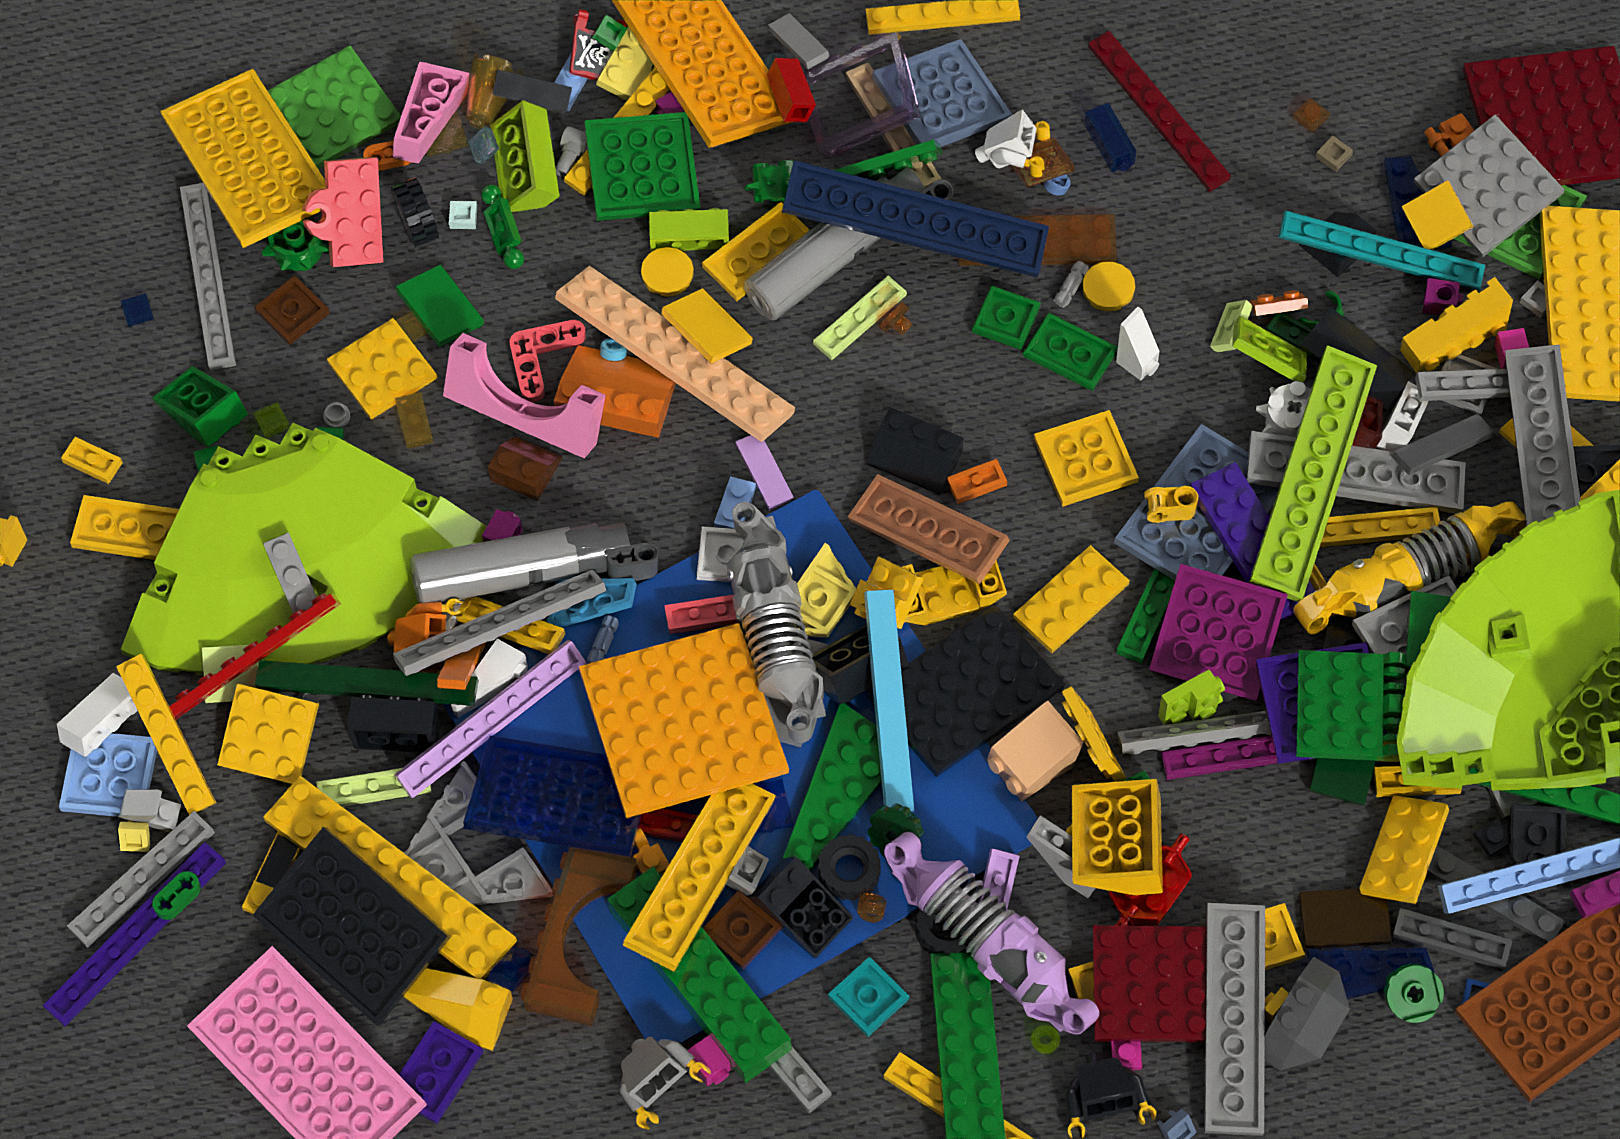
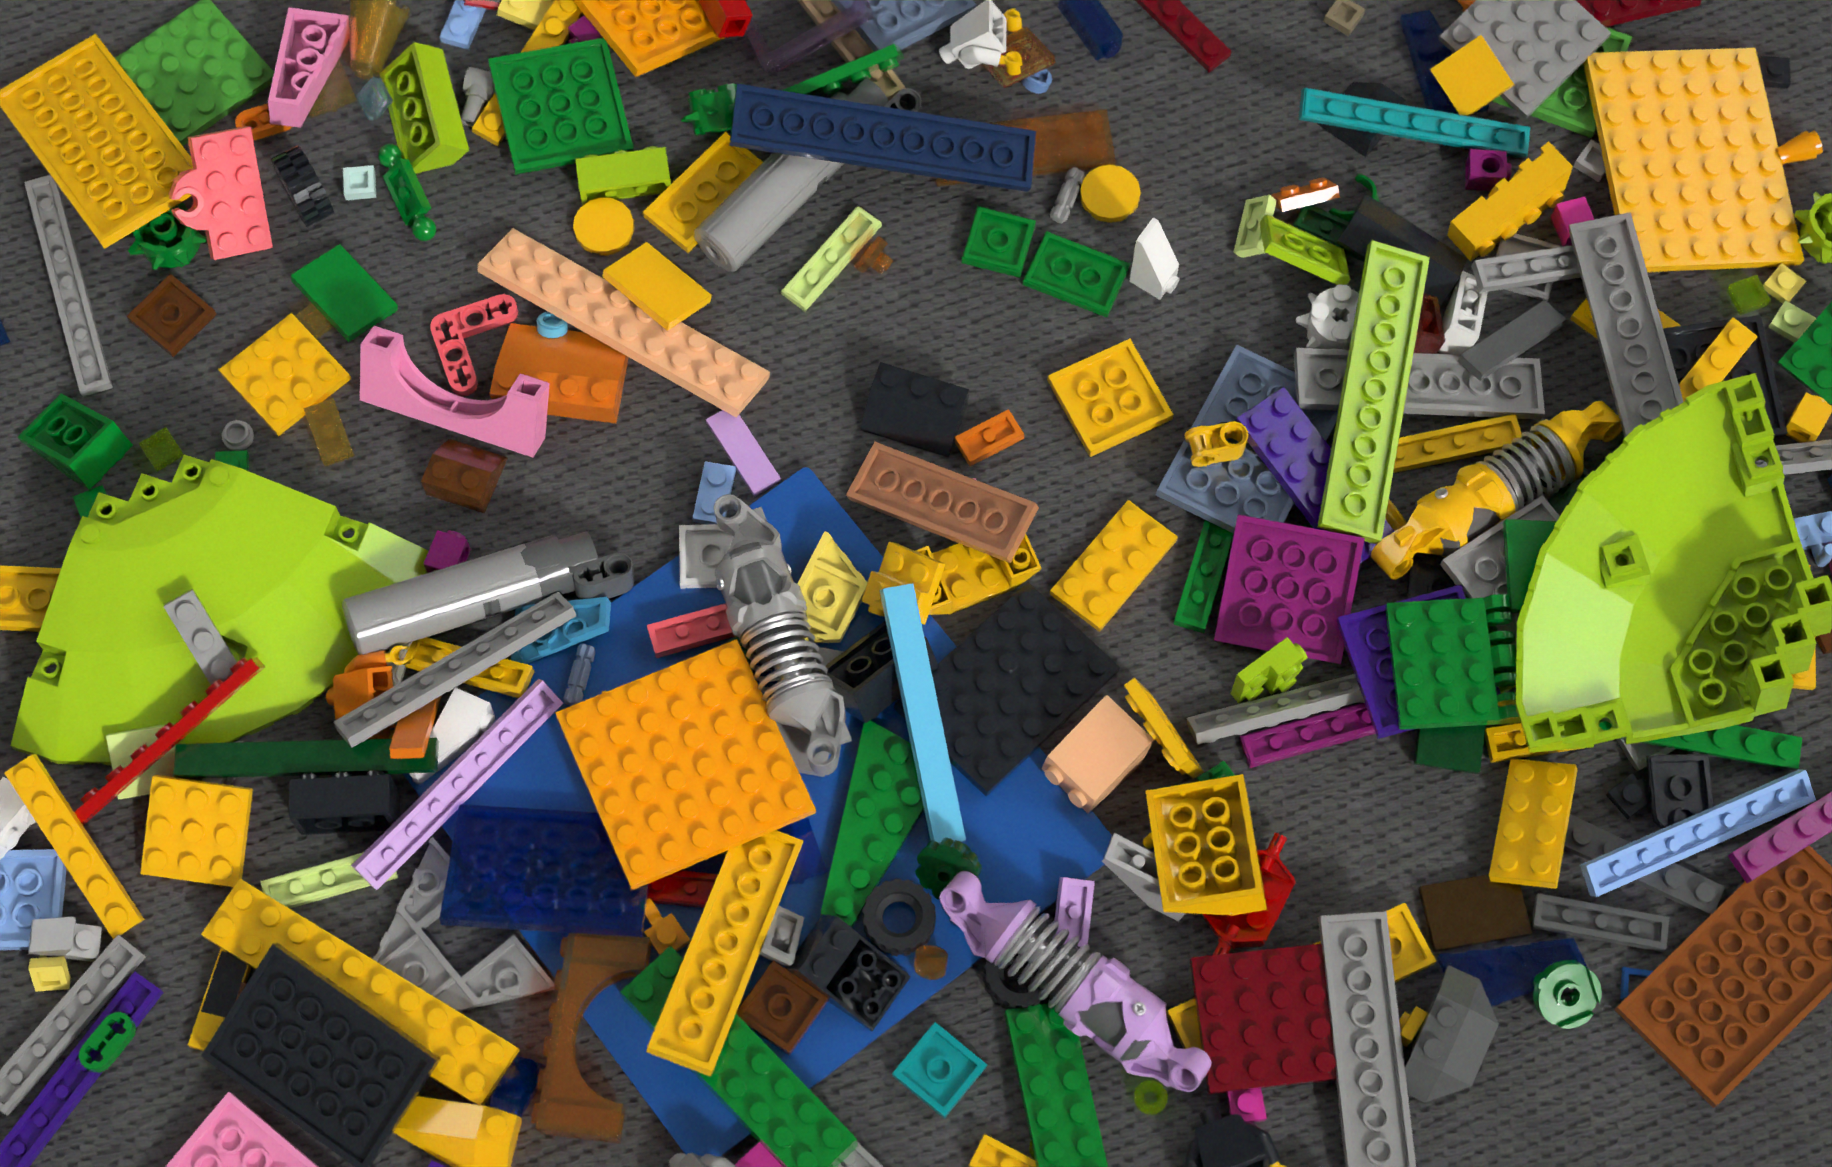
camera: 10 degrees left, 5 degrees up
black tile [491,69,572,113] -> none

